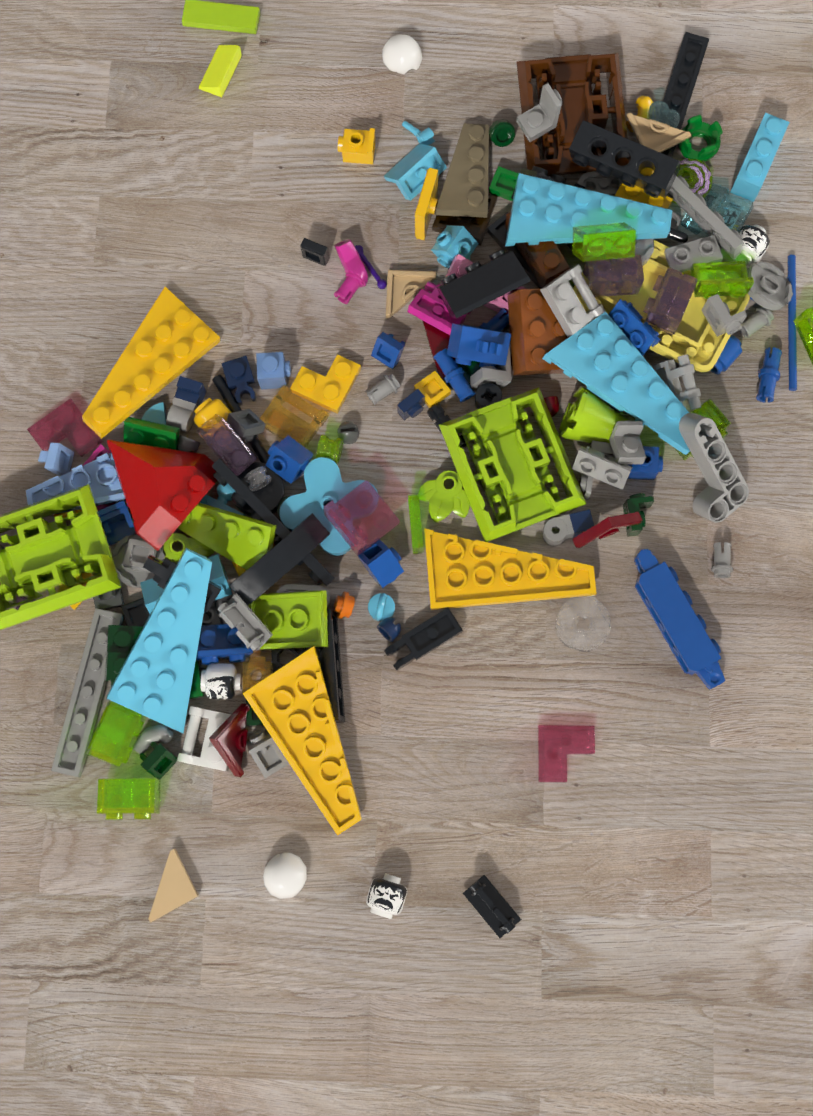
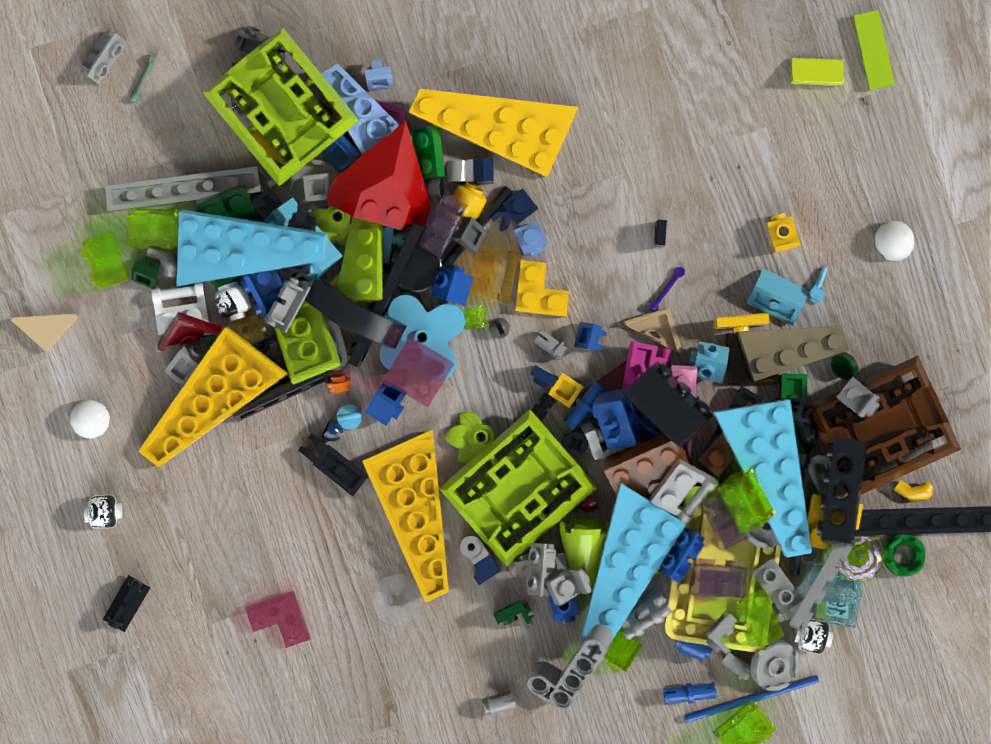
camera: 65 degrees right, 10 degrees up
clear pink plate [27,398,103,457] -> none
medium azure tile [141,402,167,425] -> none
clear bush [244,466,272,491] -> none
dark pink arm [334,239,368,304] -> none
clear neon green tile [408,495,424,554] -> none
dark red tile [572,512,643,548] -> none
tan tile [626,113,692,153] -> none
blue hinge [634,549,726,690] -> none
clear light blue tile [648,101,680,128] -> none
medium azure brick [730,113,790,202] -> none

